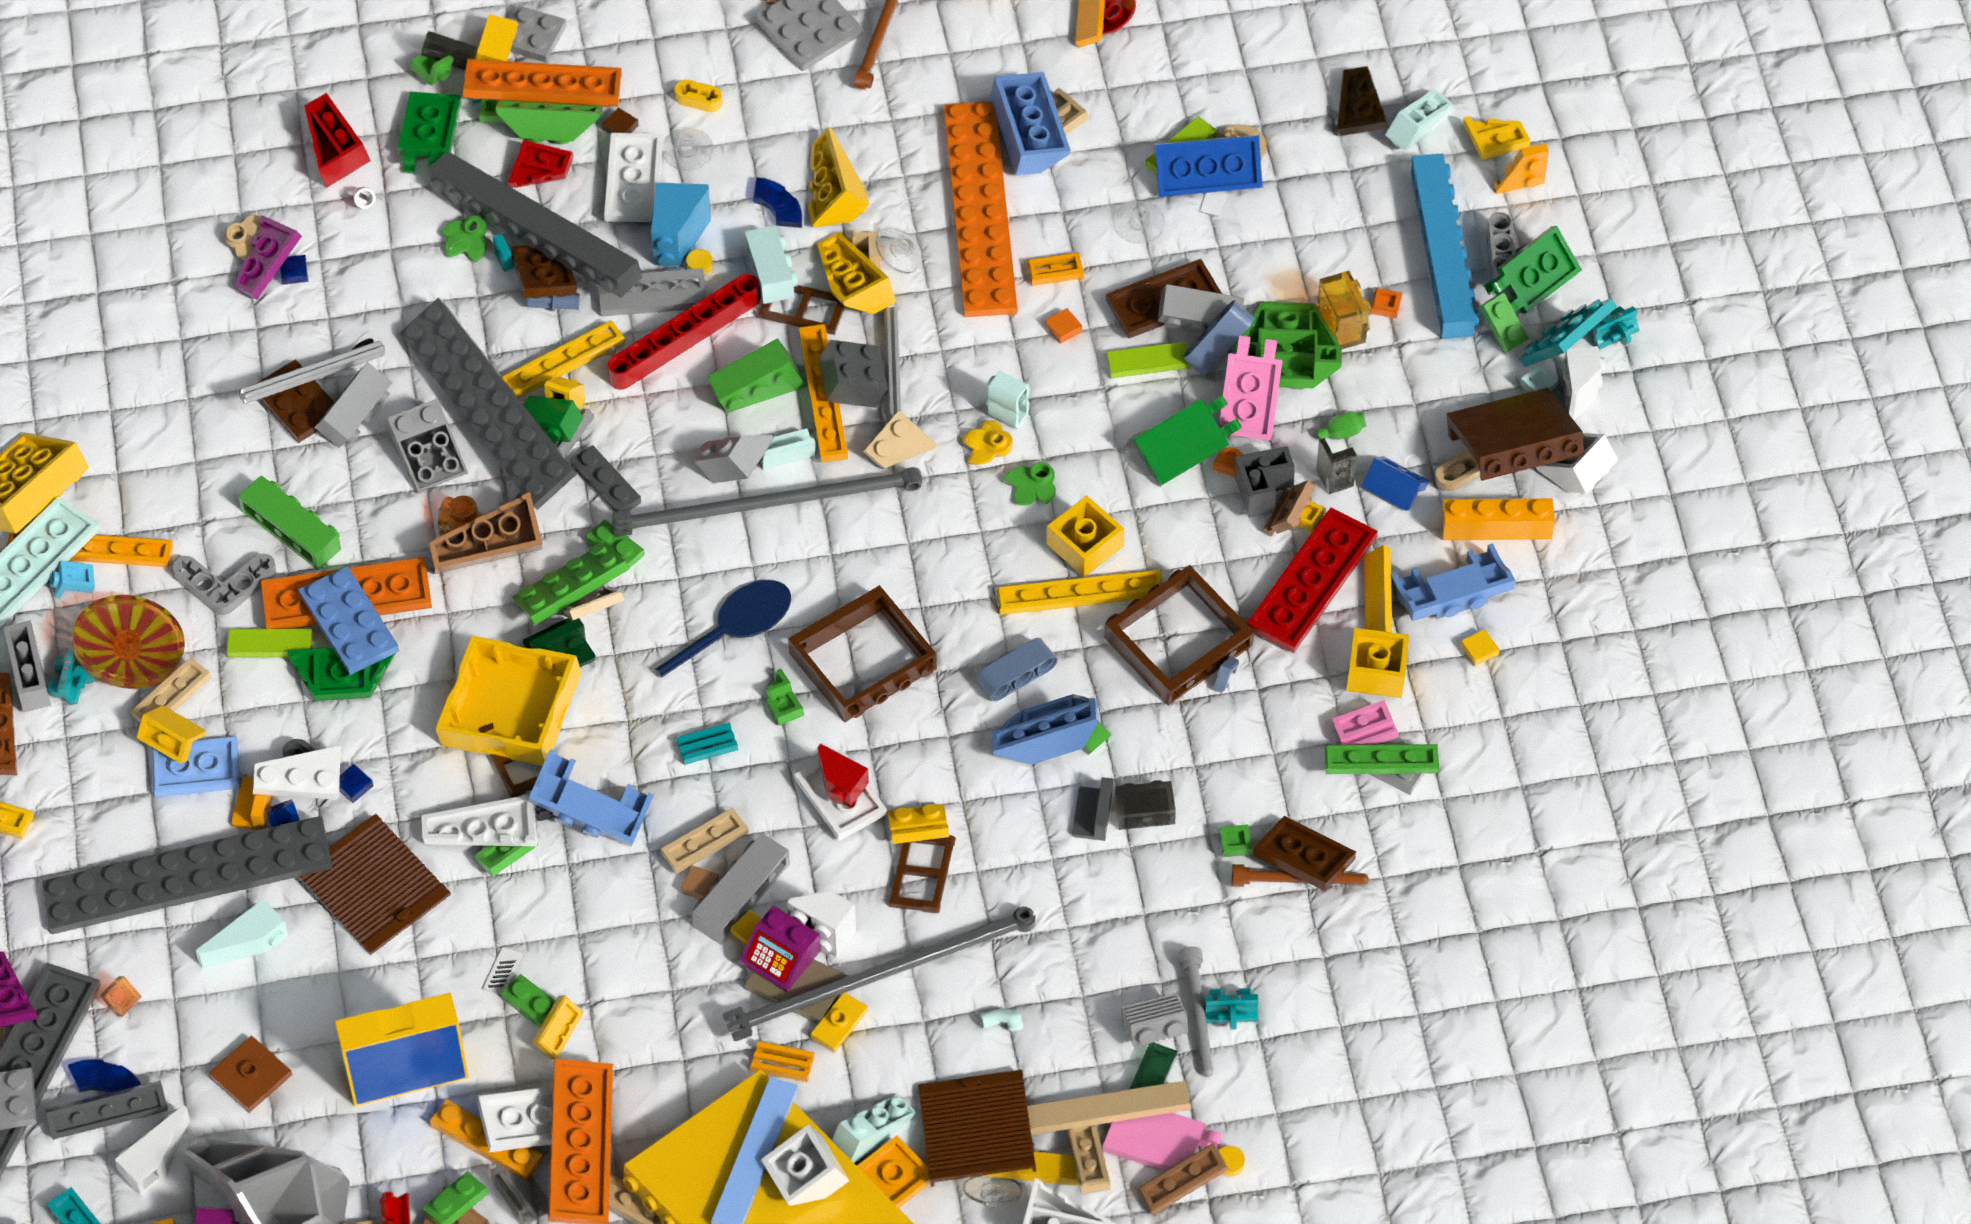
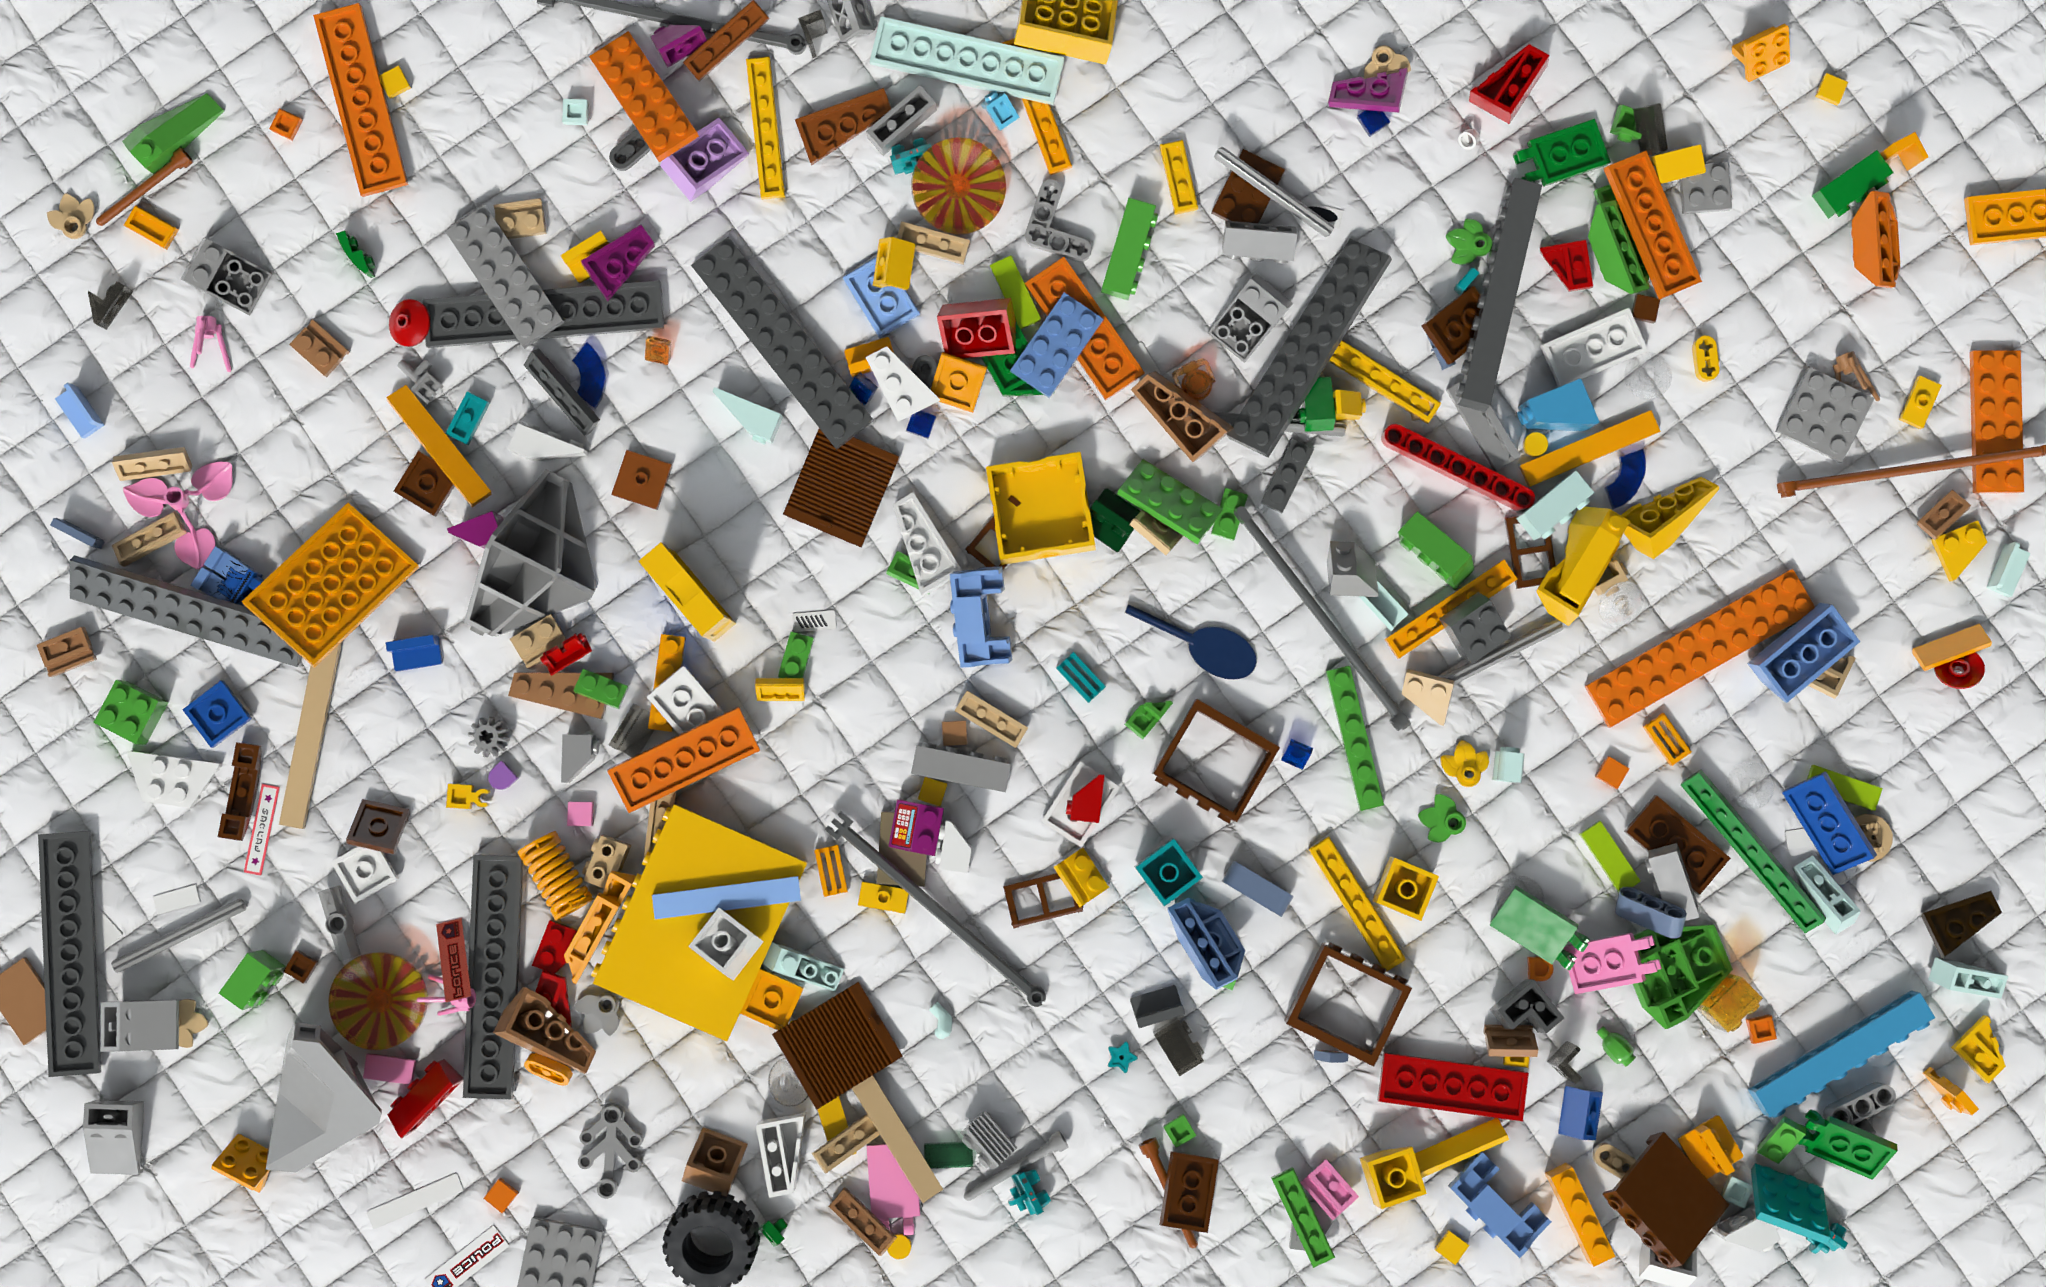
camera: 65 degrees right, 30 degrees up
none -> light orange tile [930,352,988,413]
none -> red slope [937,298,1016,358]
none -> teal plate [1107,1042,1138,1073]
none -> teal brick [1134,838,1203,907]
none -> yellow tile [1159,140,1198,215]
none -> clear blue plate [1281,739,1313,770]
none -> bright green plate [1326,666,1384,811]
none -> light orange tile [1519,410,1661,488]
none -> yellow wedge [1559,507,1630,605]
none -> light orange bracket [1677,1115,1743,1179]
none -> green plate [1681,770,1826,933]
none -> light aqua slope [1793,855,1861,935]

